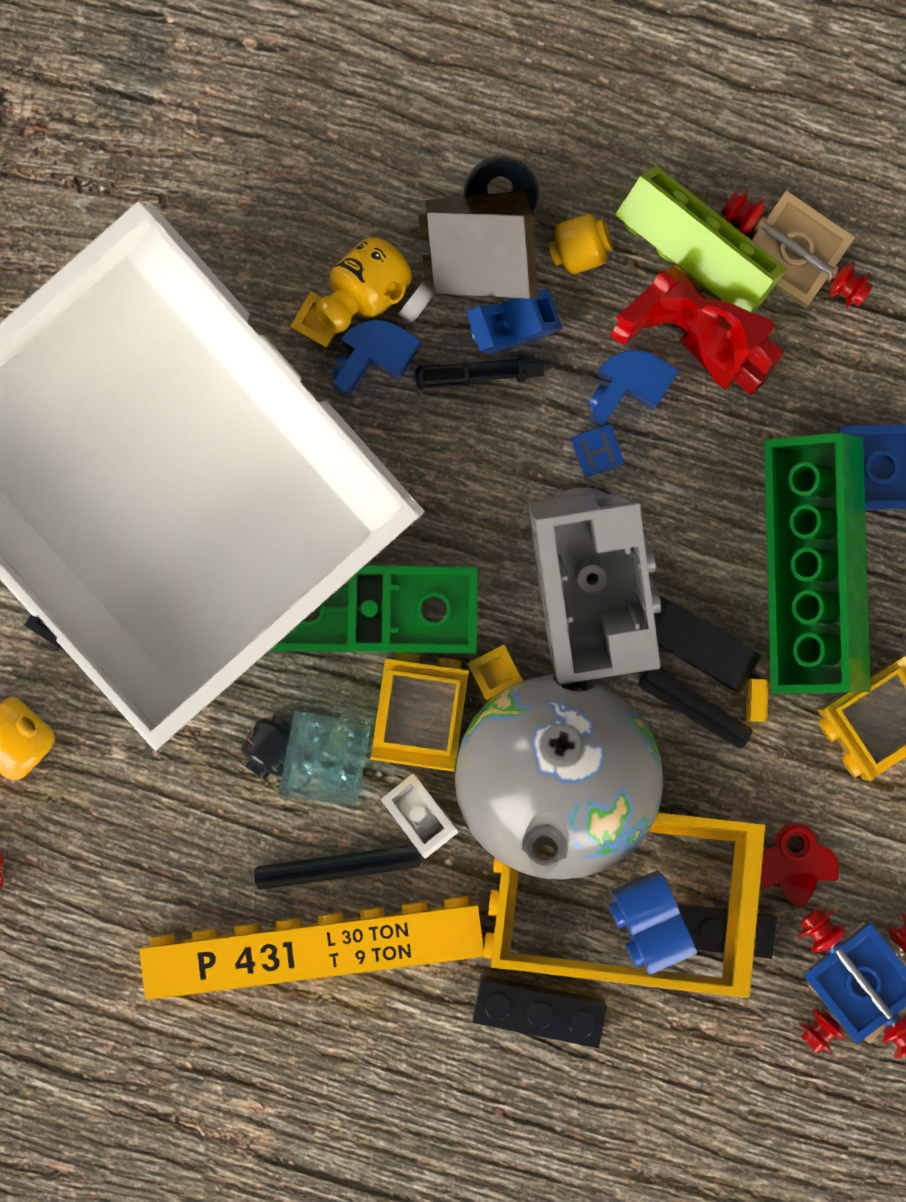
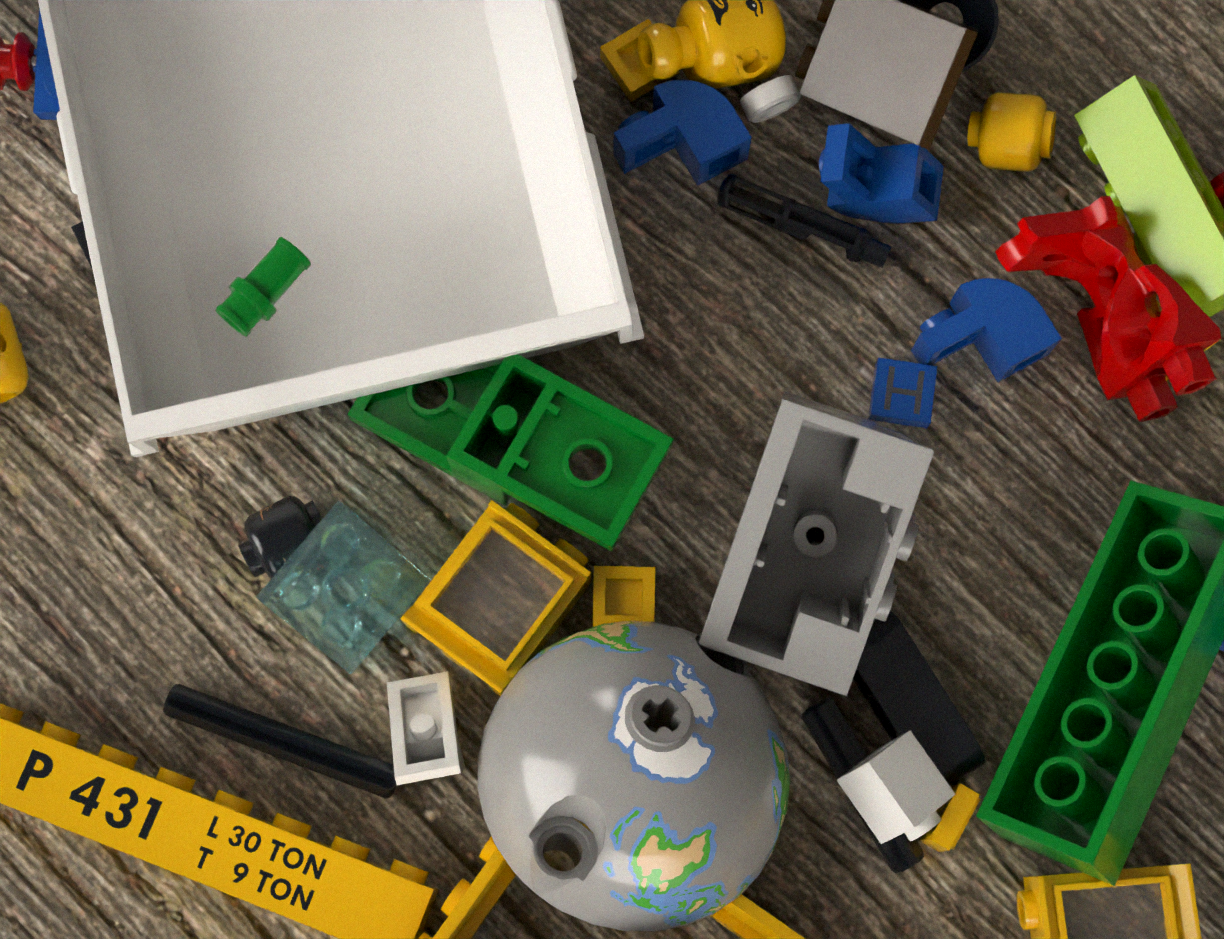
camera: 25 degrees right, 10 degrees down
none -> green pin [215,237,311,337]
none -> white brick [837,730,956,844]

